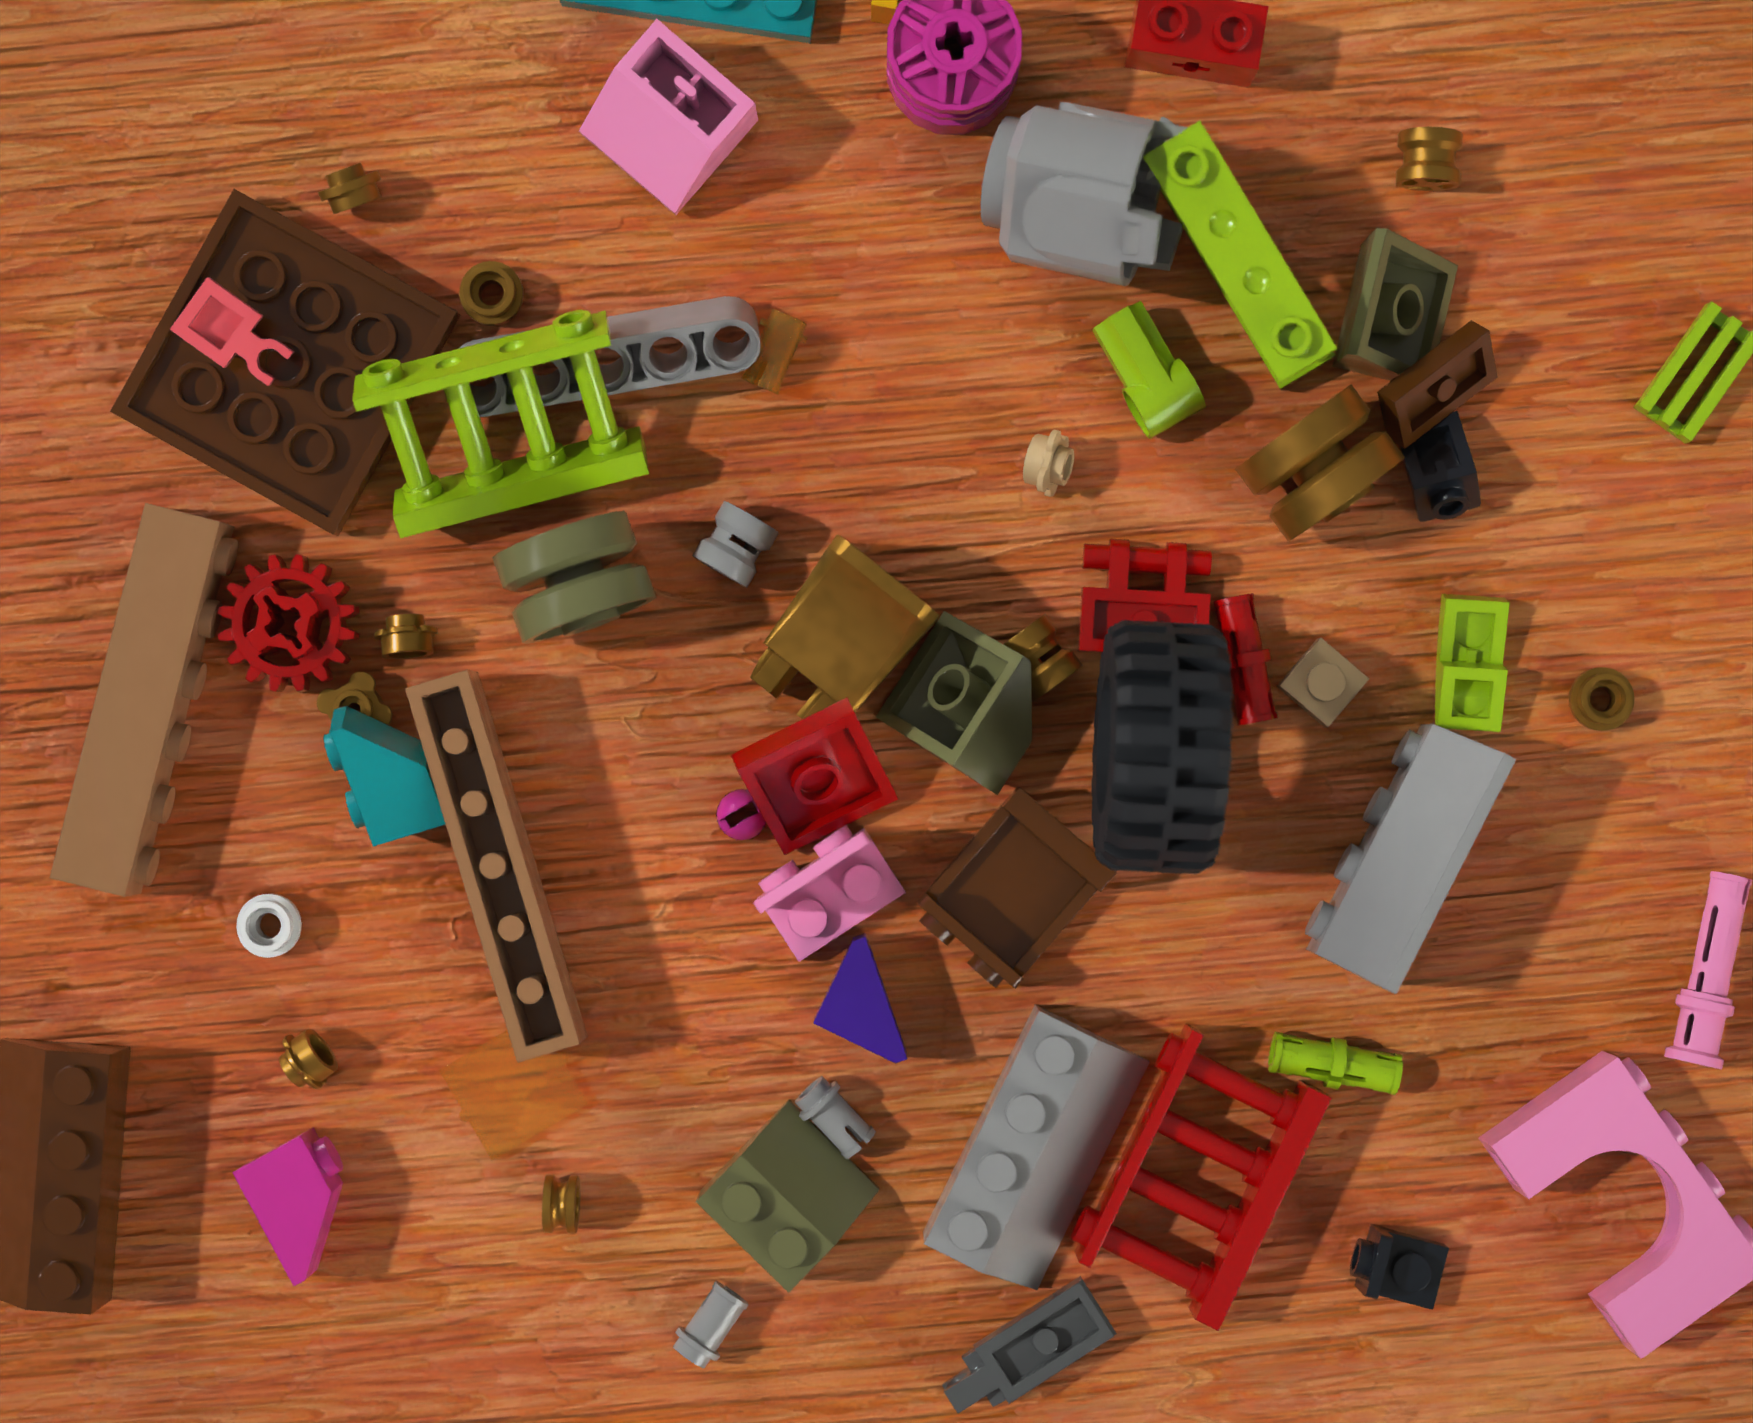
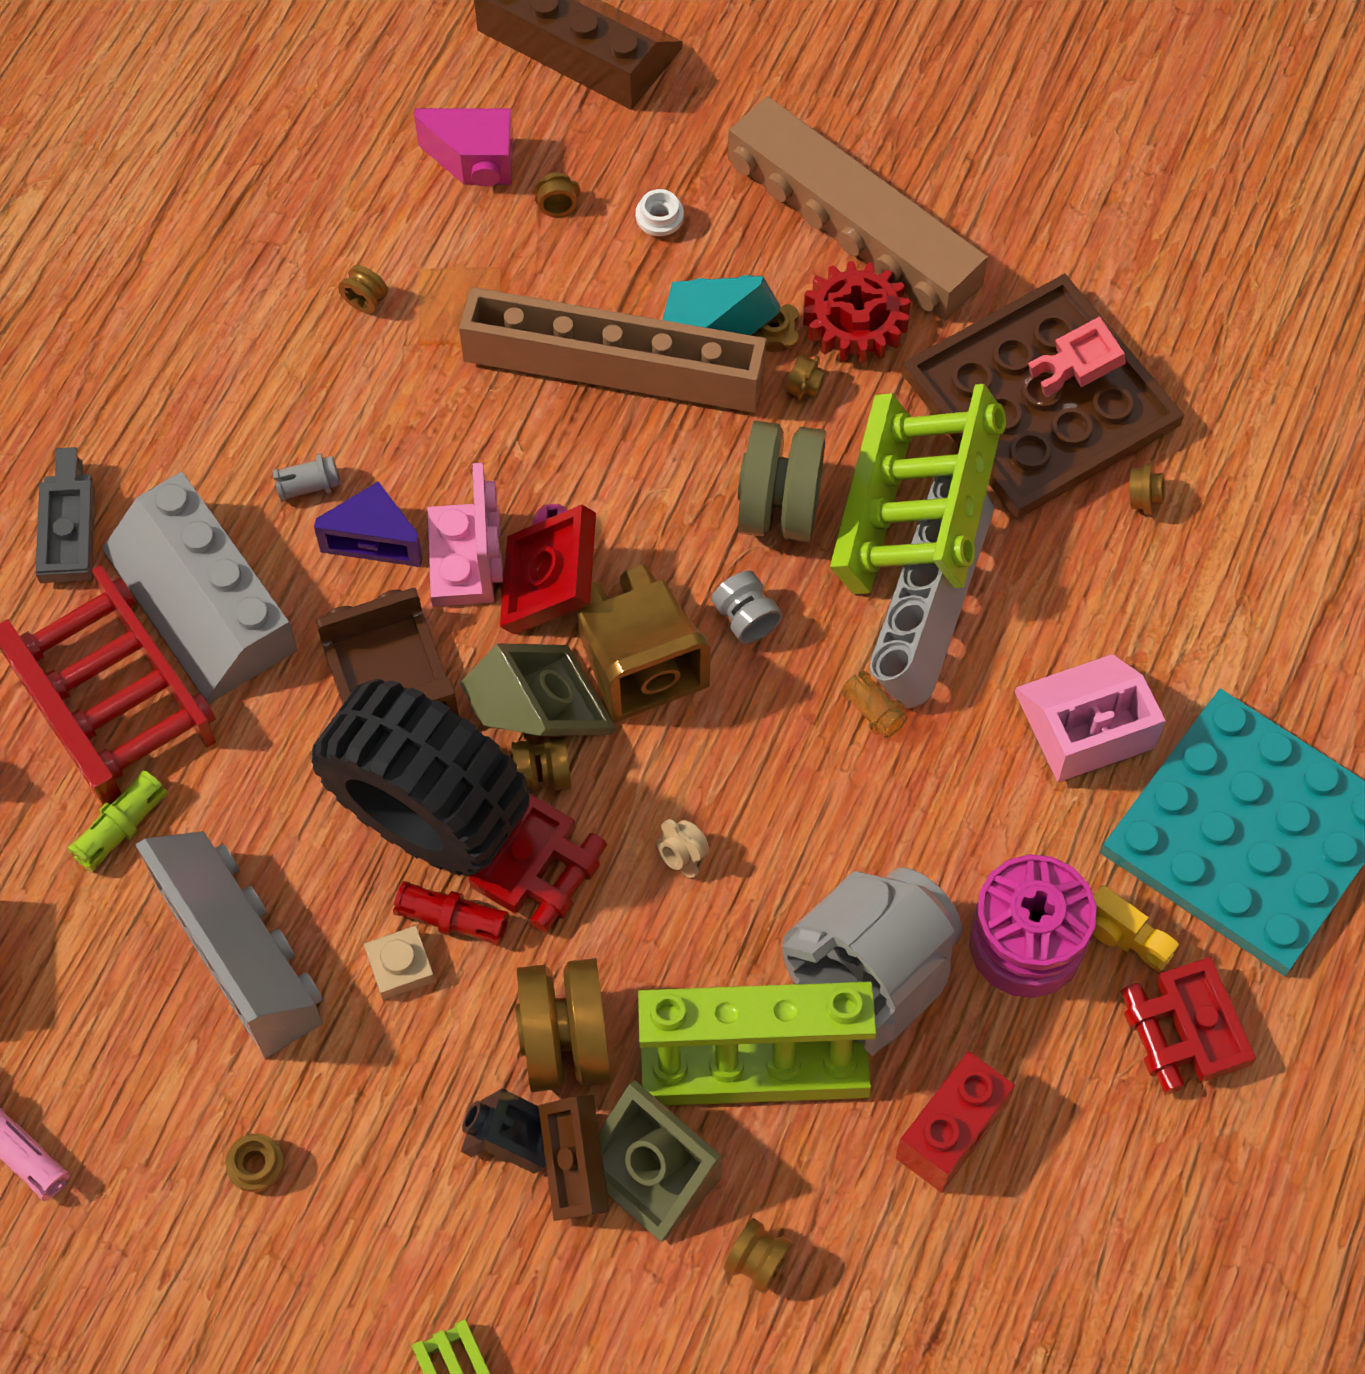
camera: 115 degrees right, 25 degrees down
pearl gold plate [459,261,524,326] -> none
light grey pin [673,1281,749,1368] -> none
olive slope [696,1100,880,1293] -> none
lime piece [1092,301,1206,439] -> none
lime slope [1435,594,1510,732] -> none

